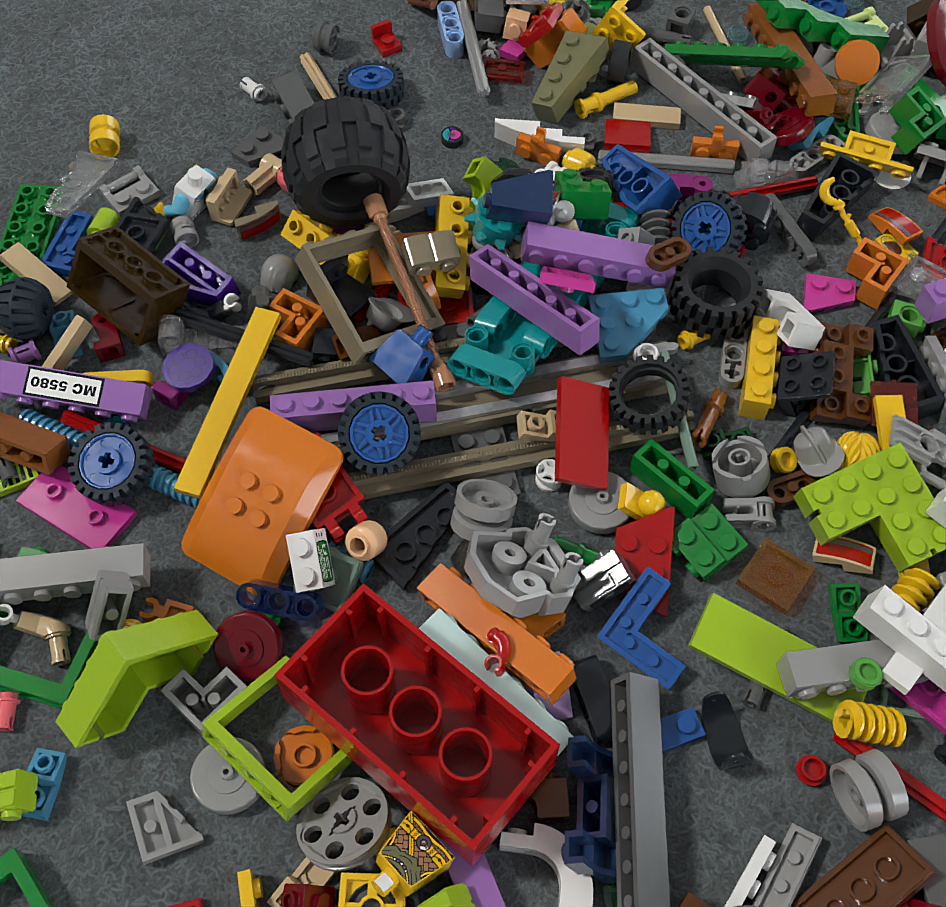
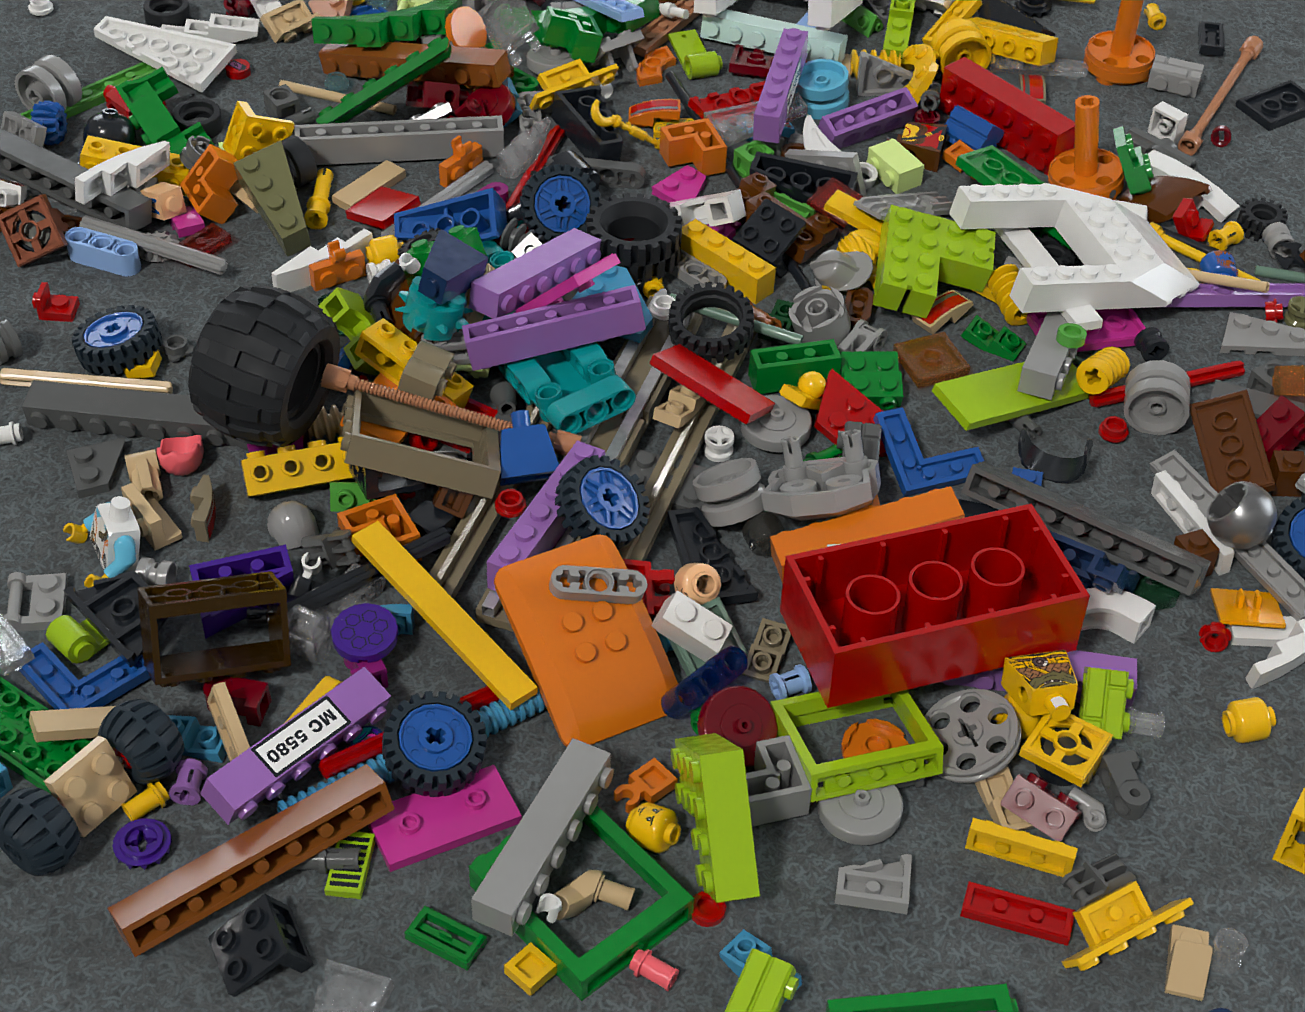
camera: 60 degrees left, 15 degrees down
light grey brick [85,570,134,641] -> none
red arm [484,627,510,677] -> none
red plate [518,2,564,48] -> none
reddish brown plate [645,237,692,272] -> none
none -> red plate [495,489,526,518]
none -> light grey beam [549,565,647,604]

